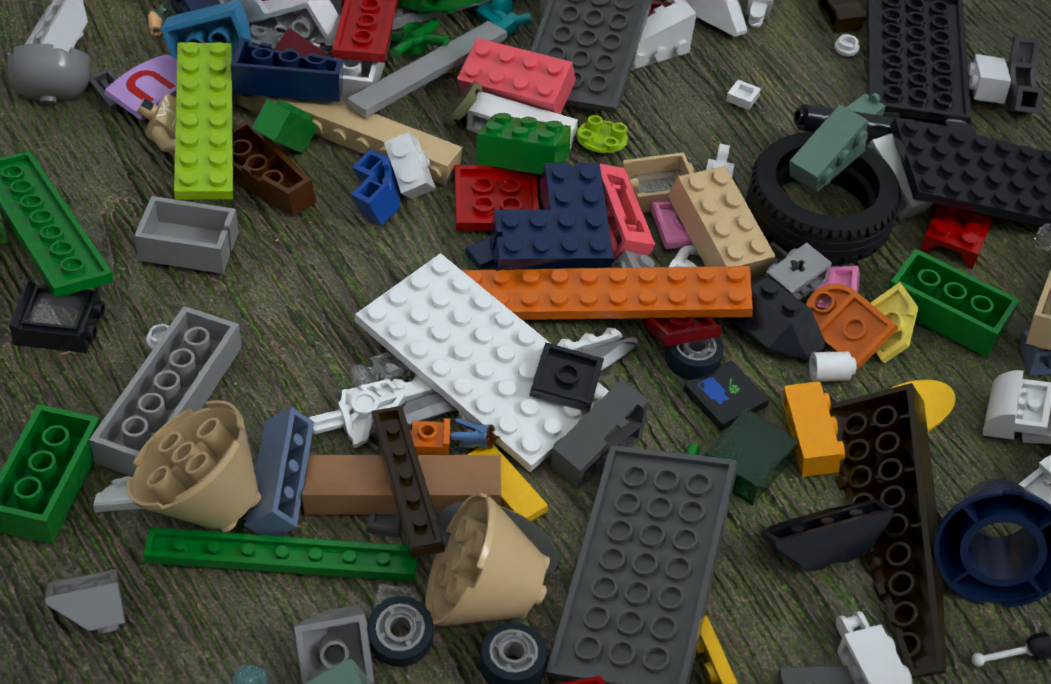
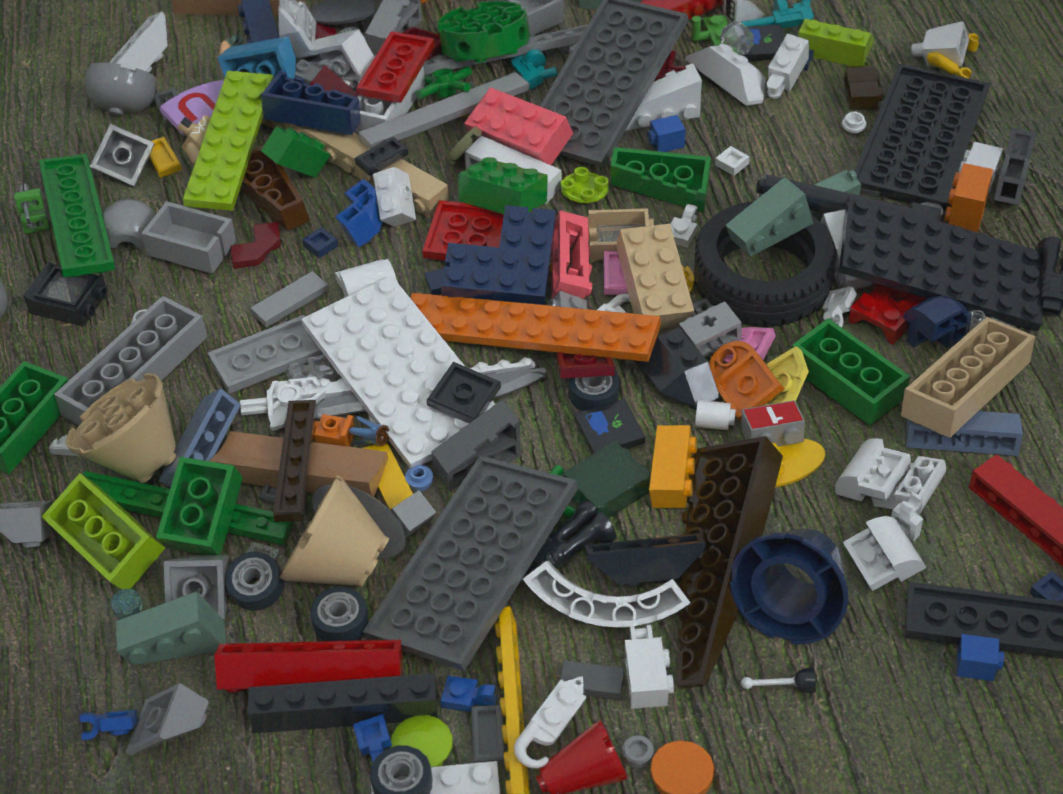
camera: 20 degrees right, 0 degrees up
none -> lime brick [42,473,166,592]
none -> light grey slope [90,124,155,187]
none -> light grey cylinder [102,199,156,249]
none -> yellow tile [148,137,182,178]
none -> green brick [156,457,243,555]
none -> light grey plate [208,315,325,394]
none -> dark red tile [231,222,281,269]
none -> light grey tile [250,271,328,328]
none -> dark blue tile [302,227,338,258]
none -> white brick [335,259,397,297]
none -> black plate [355,137,409,176]
none -> light grey brick [391,490,436,539]
none -> medium blue plate [405,465,433,492]
none -> white brick [523,561,690,627]
none -> black piece [524,500,617,577]
none -> green wedge [611,147,711,213]
none -> blue brick [647,115,686,152]
none -> brick [741,400,805,446]
none -> white plate [823,286,857,327]
none -> dark blue brick [903,295,971,349]
none -> orange brick [944,163,993,233]

